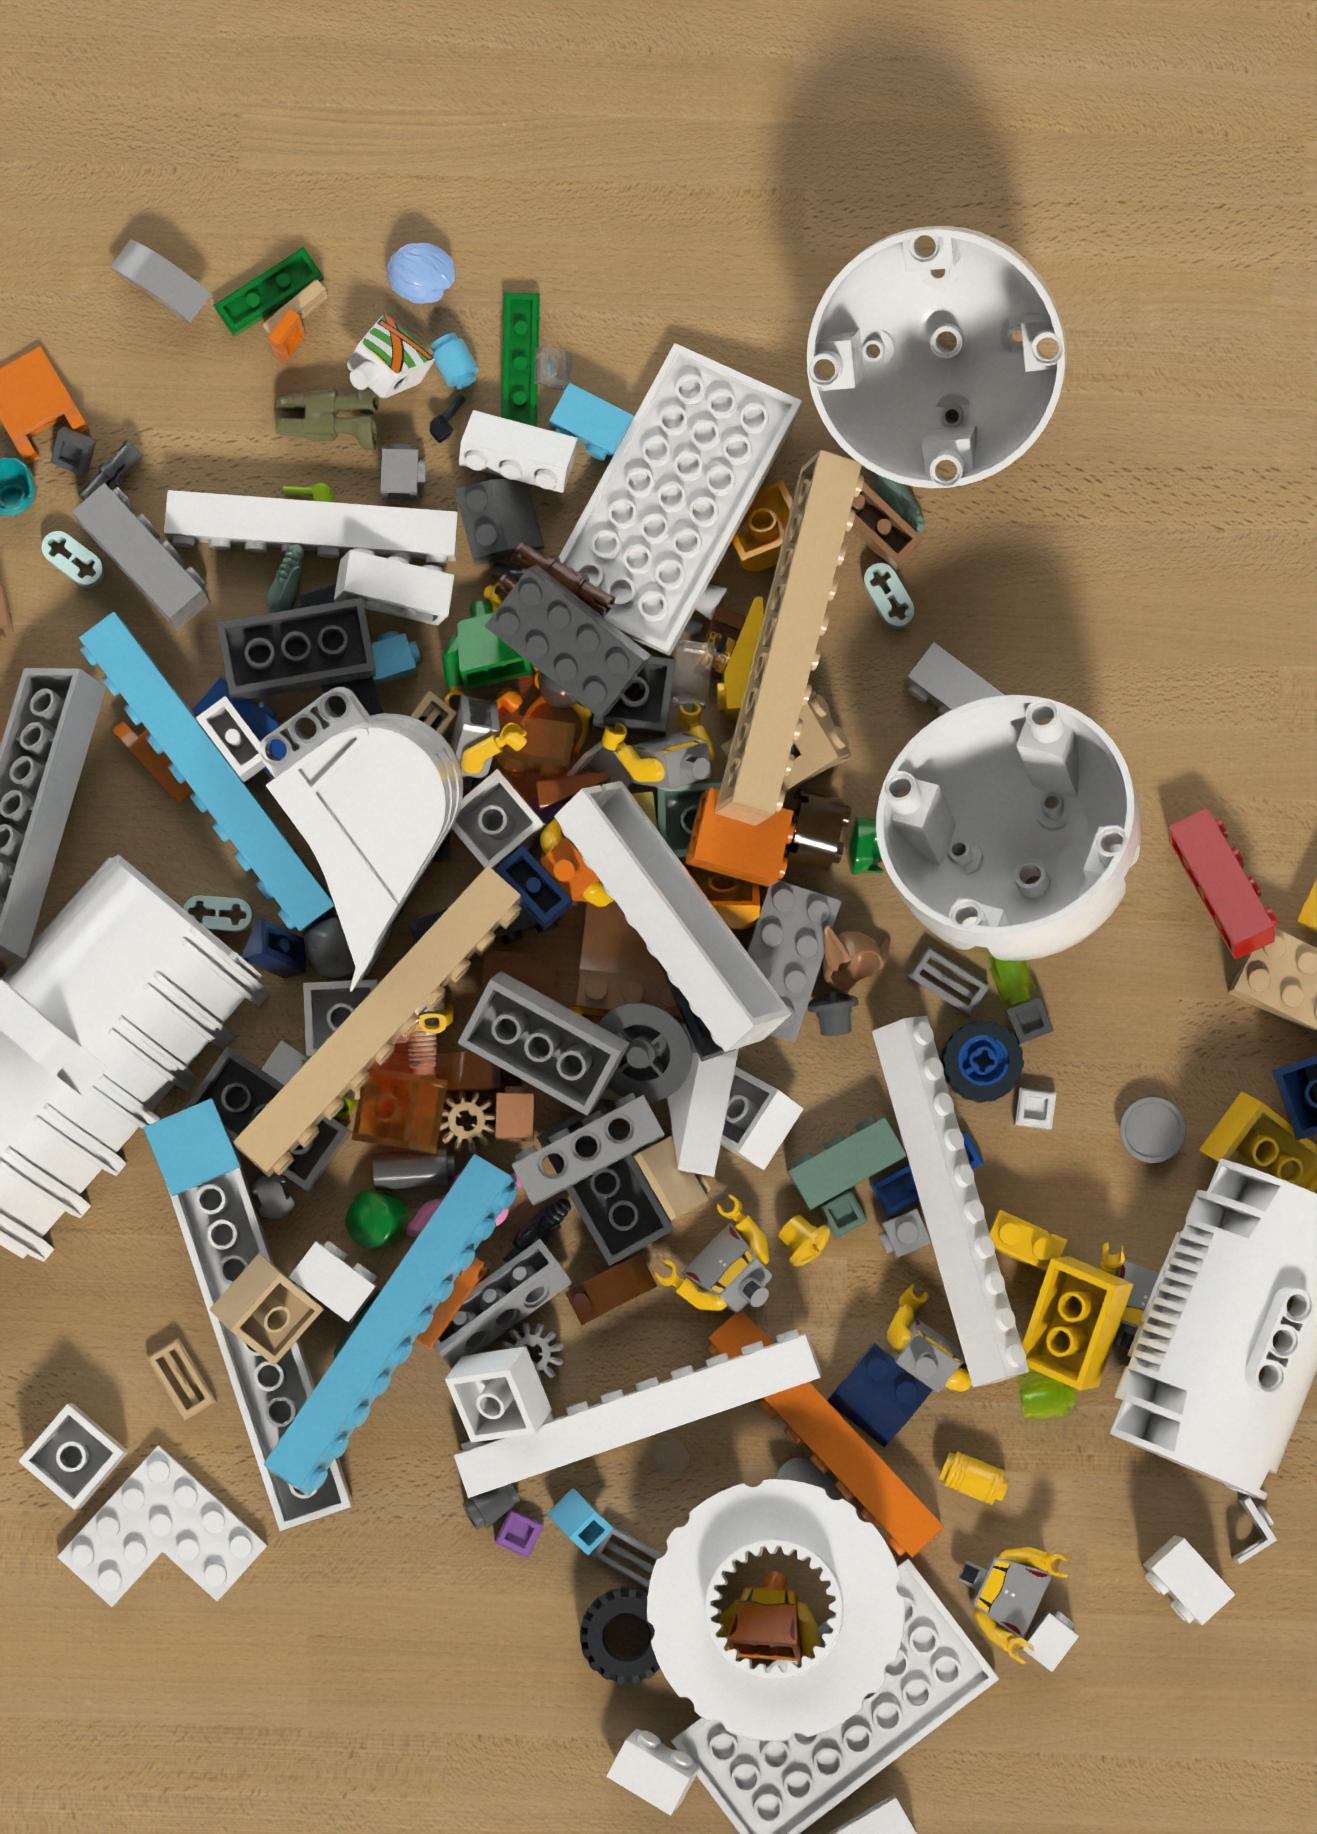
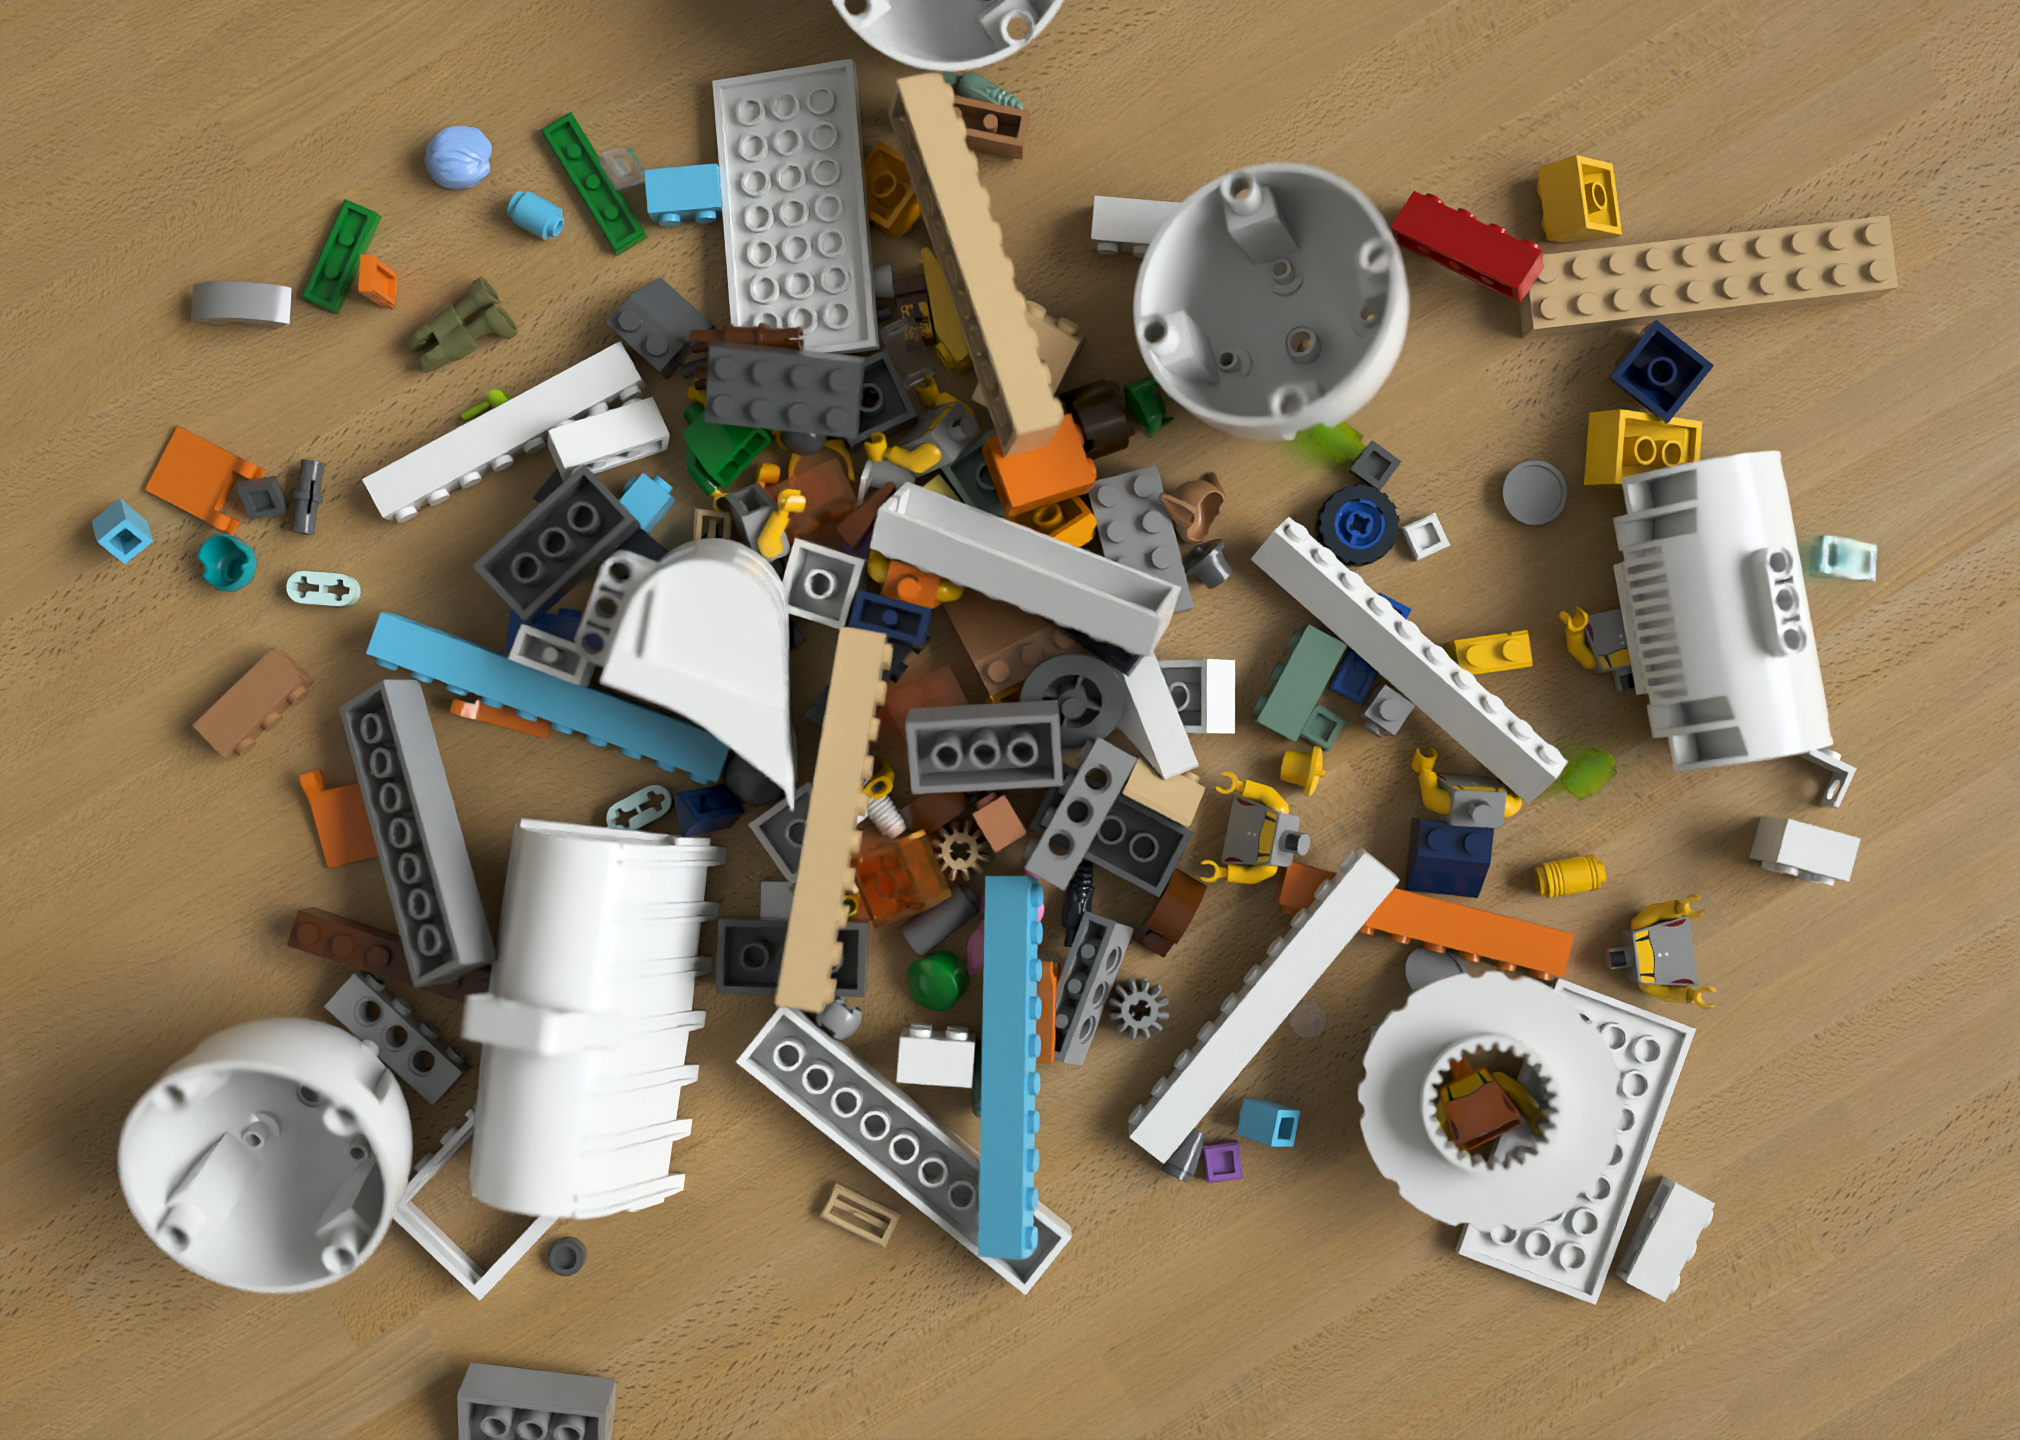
camera: 30 degrees left, 5 degrees up
white brick [18,1403,129,1510] -> none
white plate [57,1445,268,1607] -> none
light grey brick [72,482,210,632] -> none
medium azure tile [143,1098,241,1196] -> none
tan slope [209,1253,324,1366] -> none
tan tile [263,279,328,337] -> none
sand green piece [267,544,304,614] -> none
white torso [347,314,435,398] -> none
light grey brick [380,443,426,500] -> none
black hand [429,394,466,443] -> none
white brick [445,1346,552,1443] -> none
white brick [459,410,578,493] -> none
black tyre [580,1587,660,1684] -> none
light grey tile [591,1523,664,1590] -> none
white brick [606,1728,700,1816] -> none
light aqua beam [863,563,914,629] -> none
light grey tile [908,946,990,1017] -> none
white brick [1021,1611,1079,1672] -> none
yellow brick [1022,1256,1134,1391] -> none

